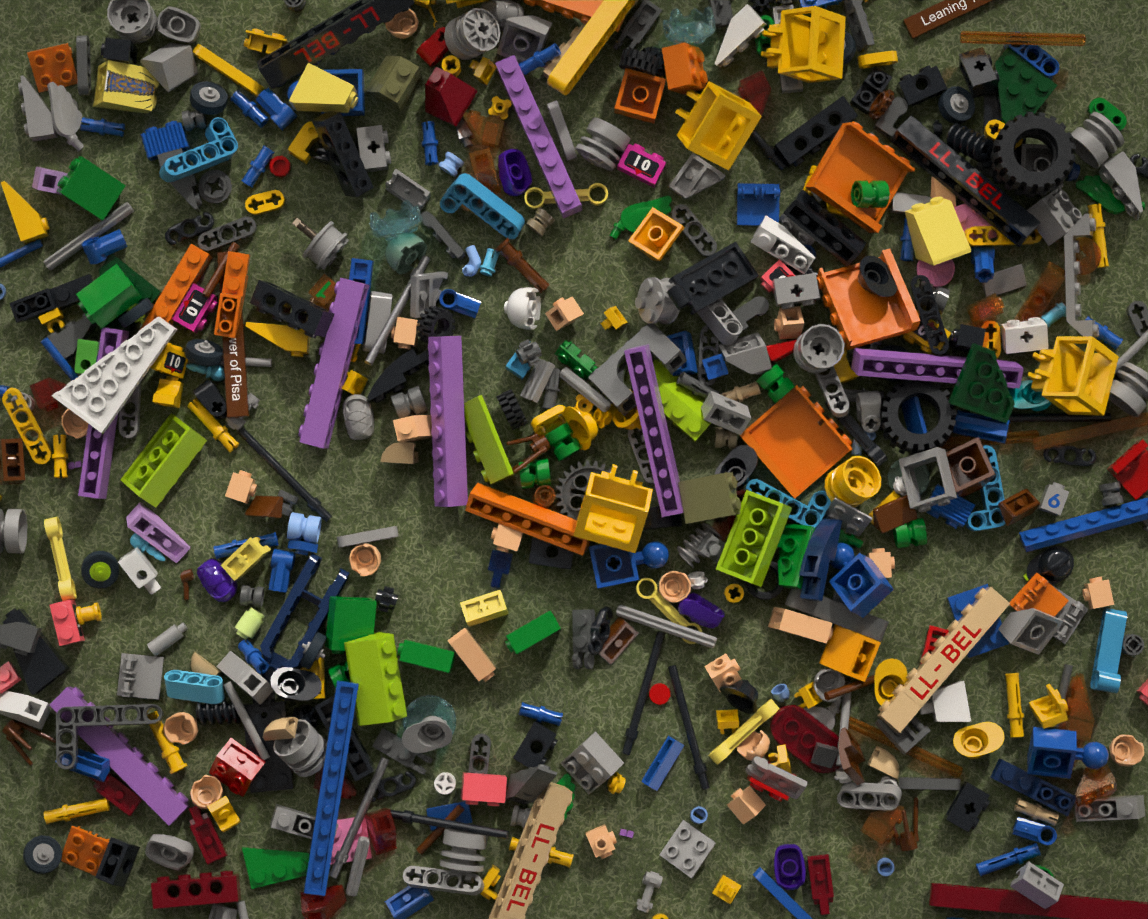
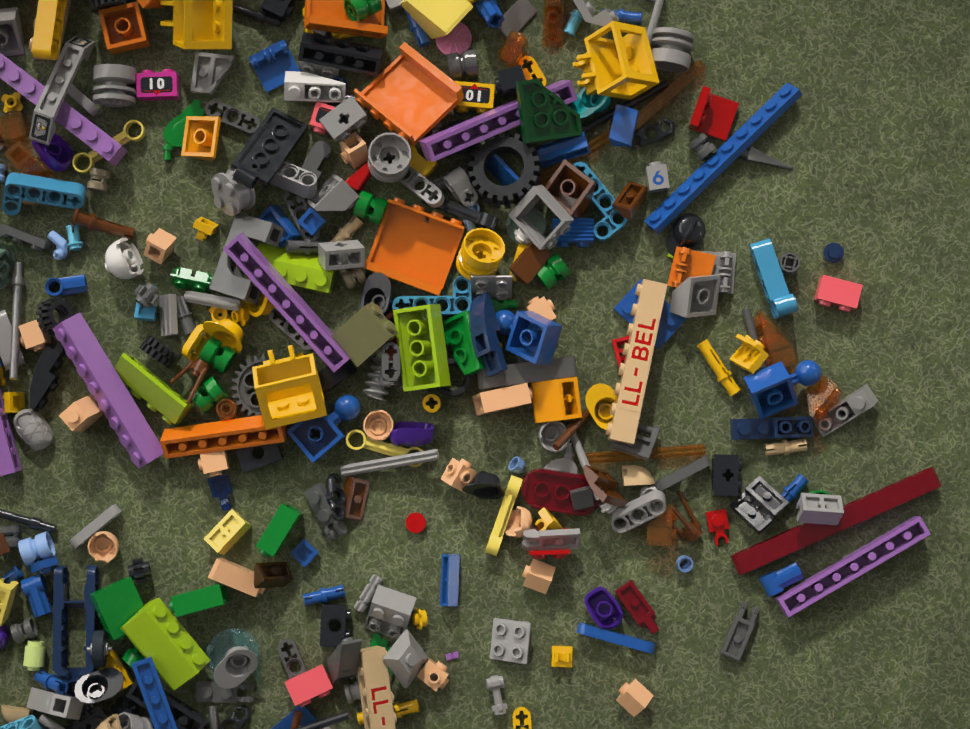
camera: 30 degrees left, 0 degrees up
tan brick [380,442,419,464] -> none
dark grey wheel [391,386,428,419] -> none
light grey wing [410,271,448,318] -> none
white wheel [434,772,456,794] -> none
blue pin [519,43,561,75] -> none
black bar [622,631,666,755] -> none
black bar [668,665,710,790] -> none
white plate [688,571,708,589] -> none
medium blue hinge [690,806,708,824] -> none
yellow tile [716,709,739,734] -> none
yellow tile [794,682,823,709] -> none
black piece [858,256,897,297] -> none
black beam [910,275,949,355] -> none
white torso [920,681,971,722] -> none
yellow piece [953,722,1005,759] -> none
white brick [1001,317,1048,354] -> none
blue piece [1012,816,1057,845] -> none
light nougat brick [1082,576,1114,609] -> none
light nougat hair [1109,735,1144,767] -> none
none -> light grey slope [29,36,95,146]
none -> dark brown slope [254,562,293,588]
none -> blue plate [290,538,319,567]
none -> light grey axle [354,574,383,613]
none -> dark grey beam [381,342,400,382]
none -> light grey slope [383,629,429,688]
none -> blue slope [609,104,639,147]
none -> red plate [705,508,730,546]
none -> slope [730,476,789,535]

